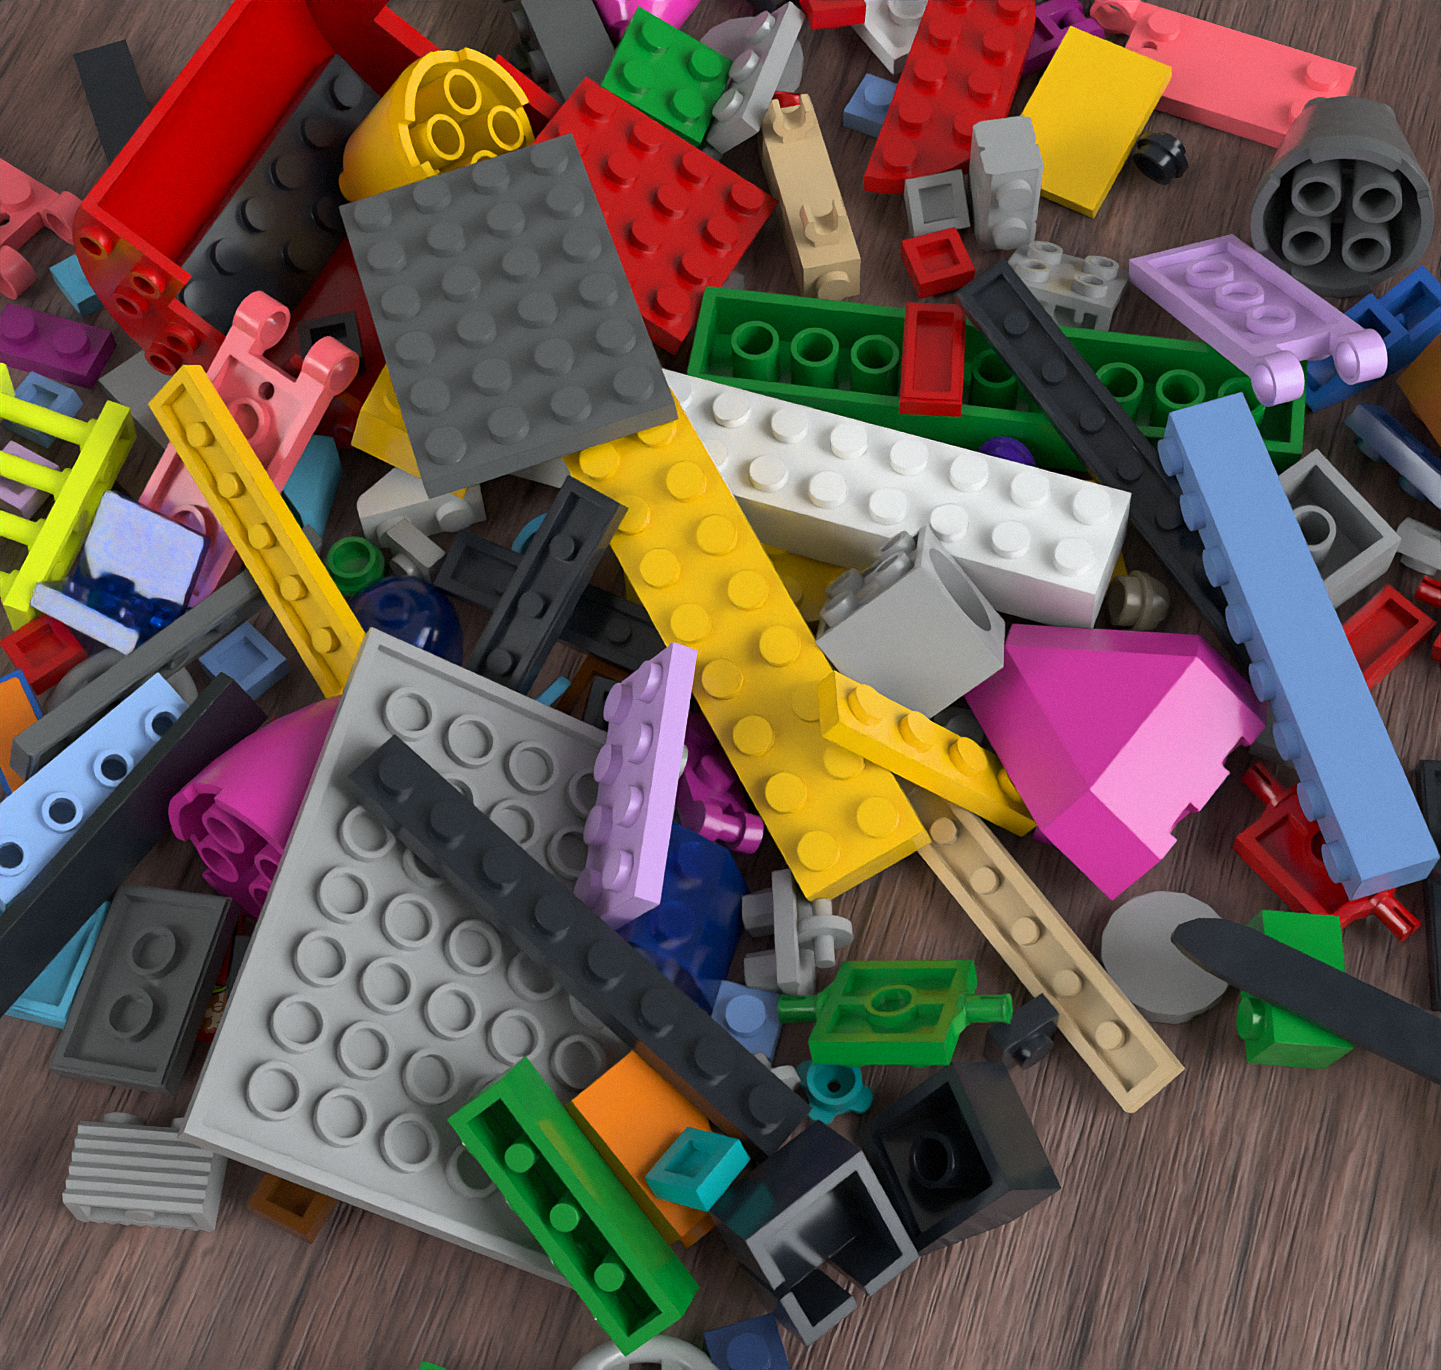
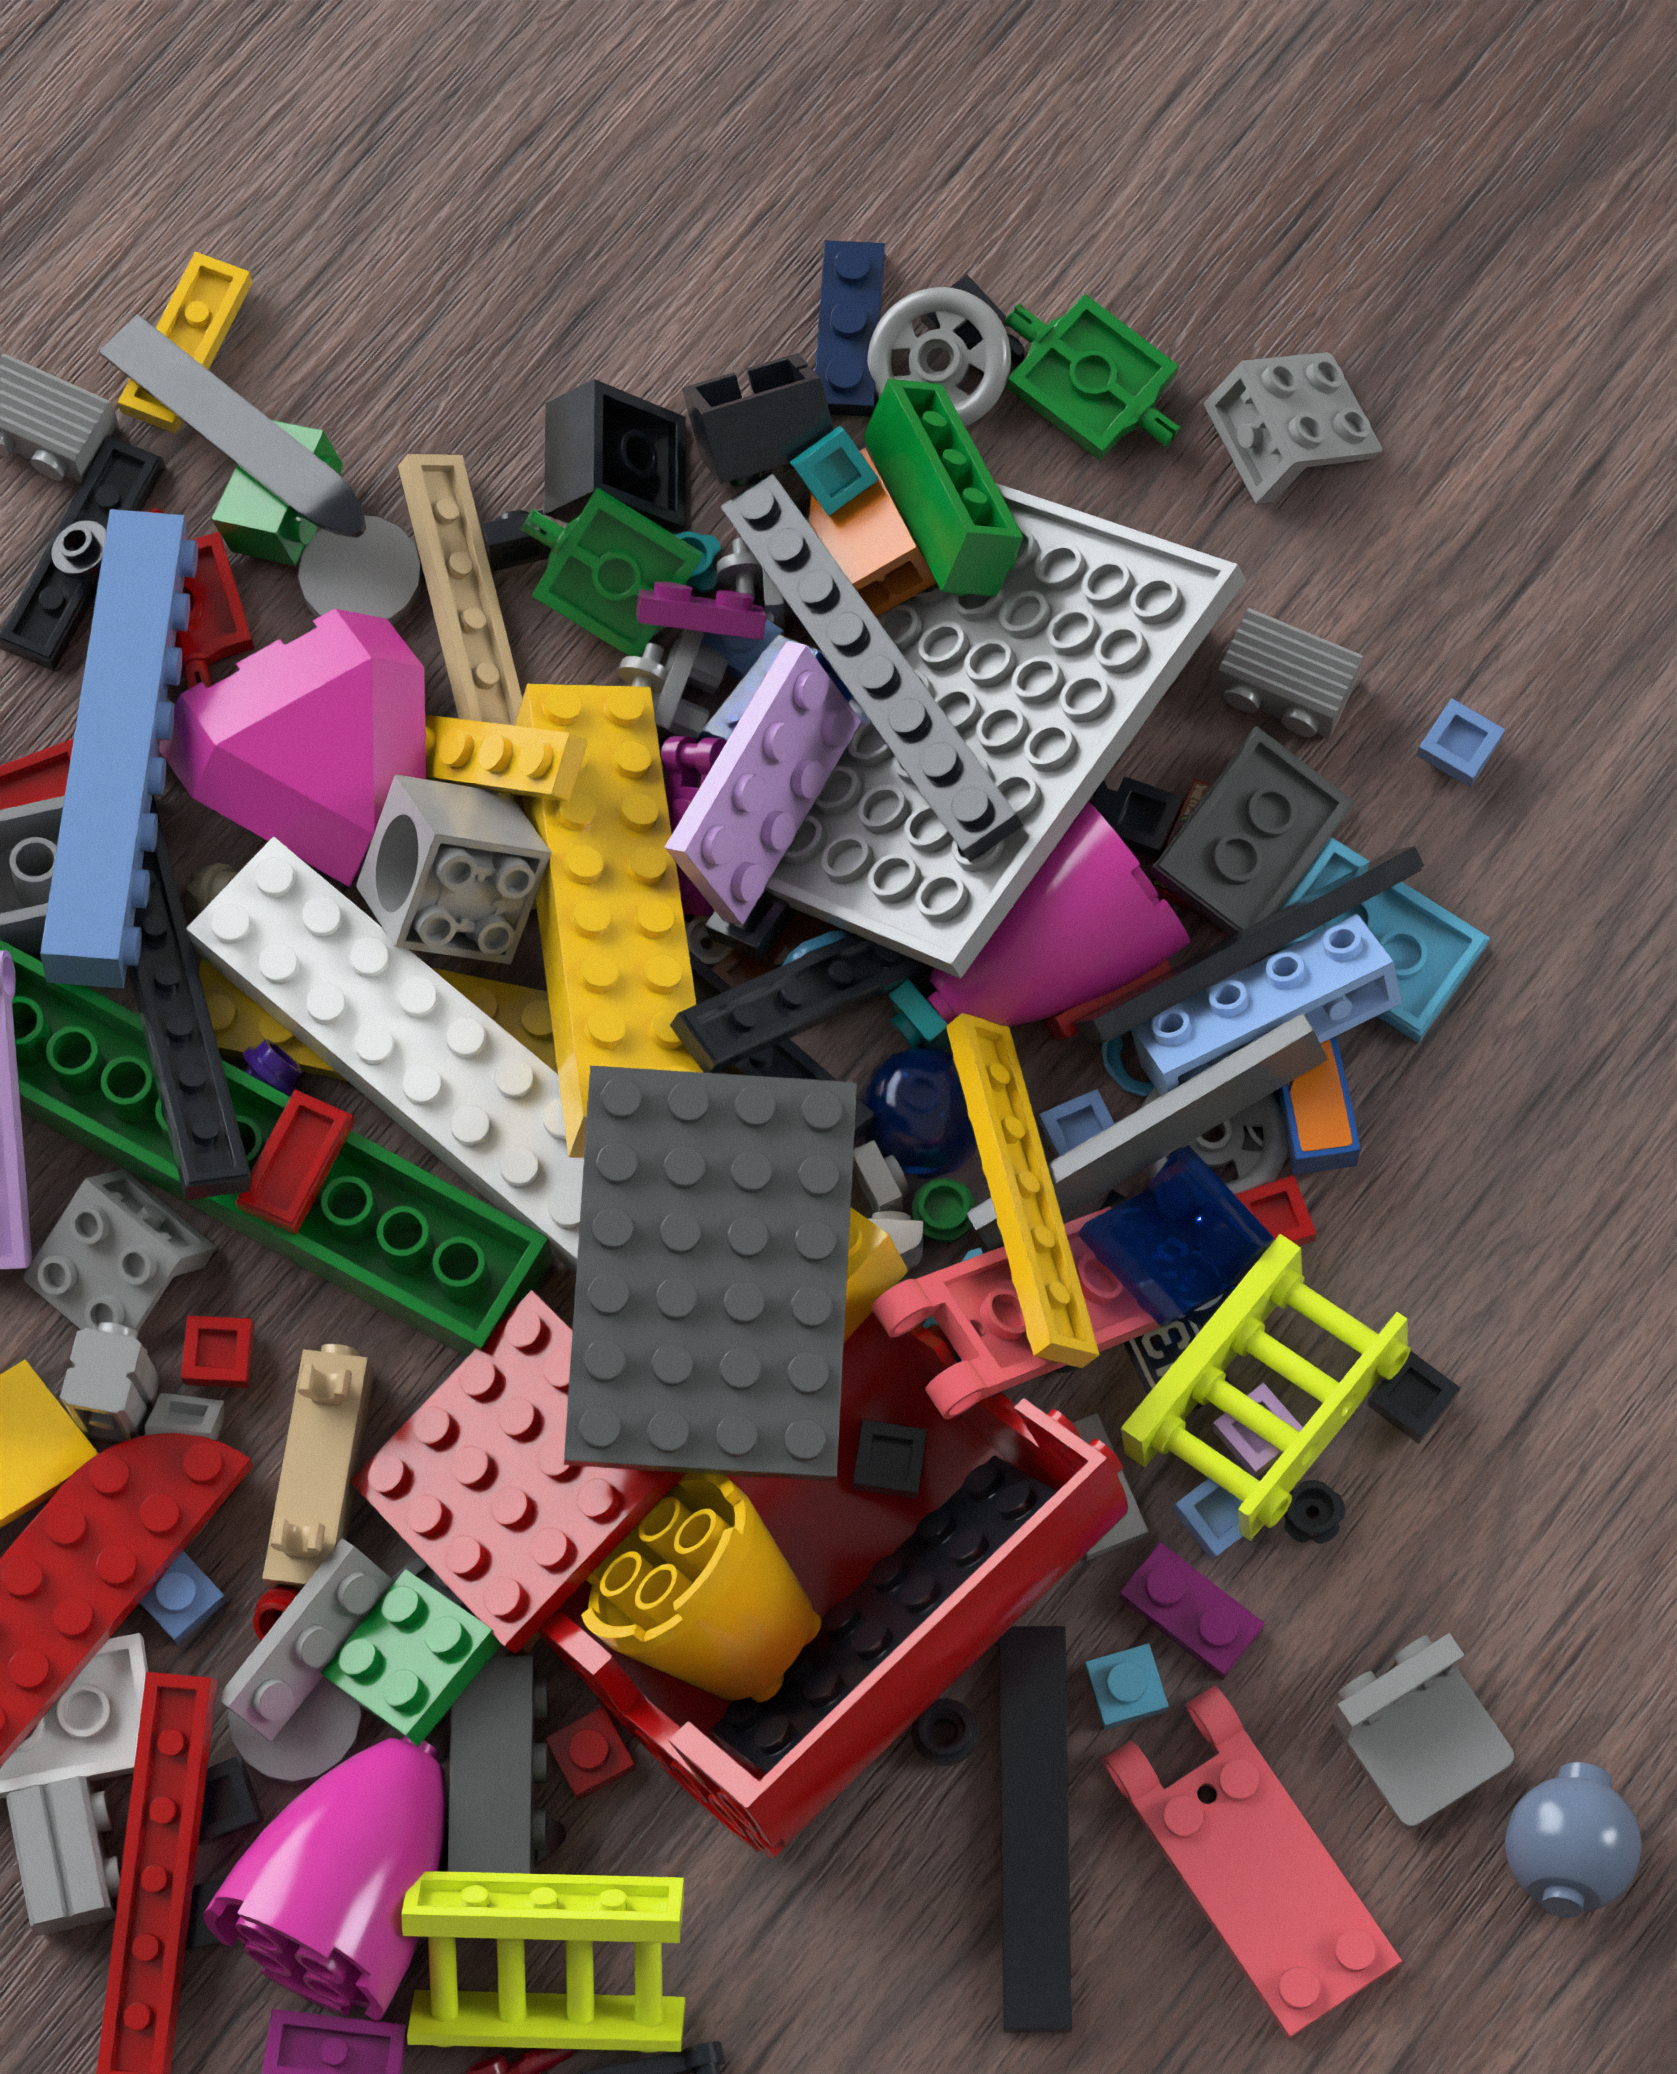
camera: 160 degrees left, 10 degrees up
none -> magenta plate [636,582,766,640]

